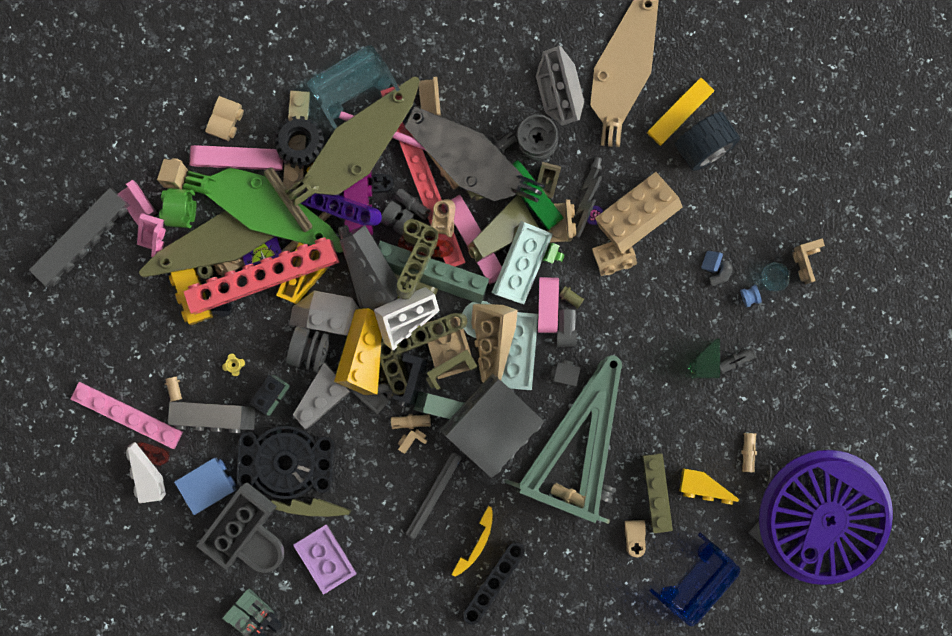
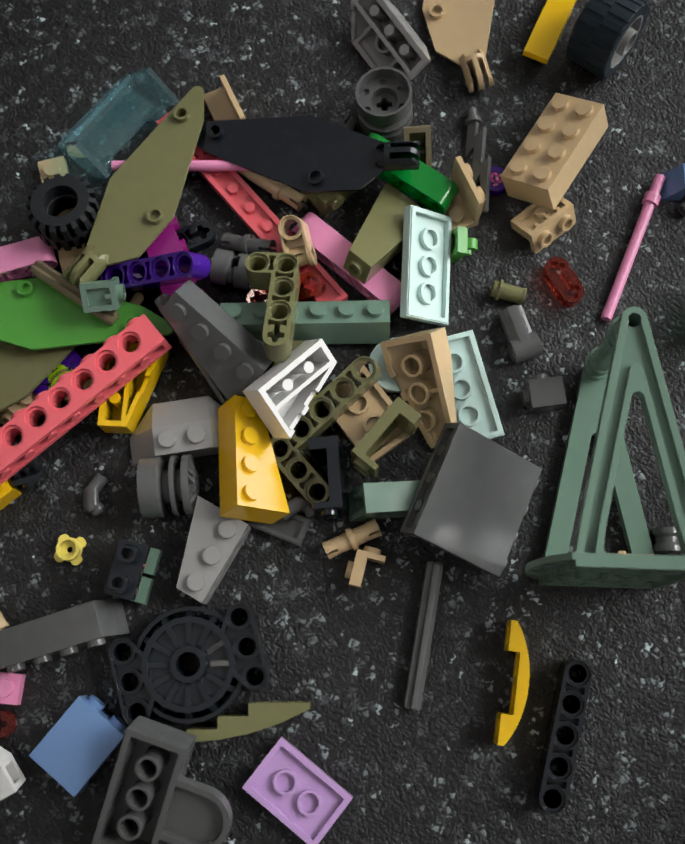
camera: 20 degrees left, 10 degrees down
bright pink beam [538,277,559,333] -> none
none -> sand green bracket [79,277,126,313]
none -> dark grey arm [83,472,109,516]
none -> clear red beam [543,257,584,307]
none -> bright pink bar [600,174,666,322]

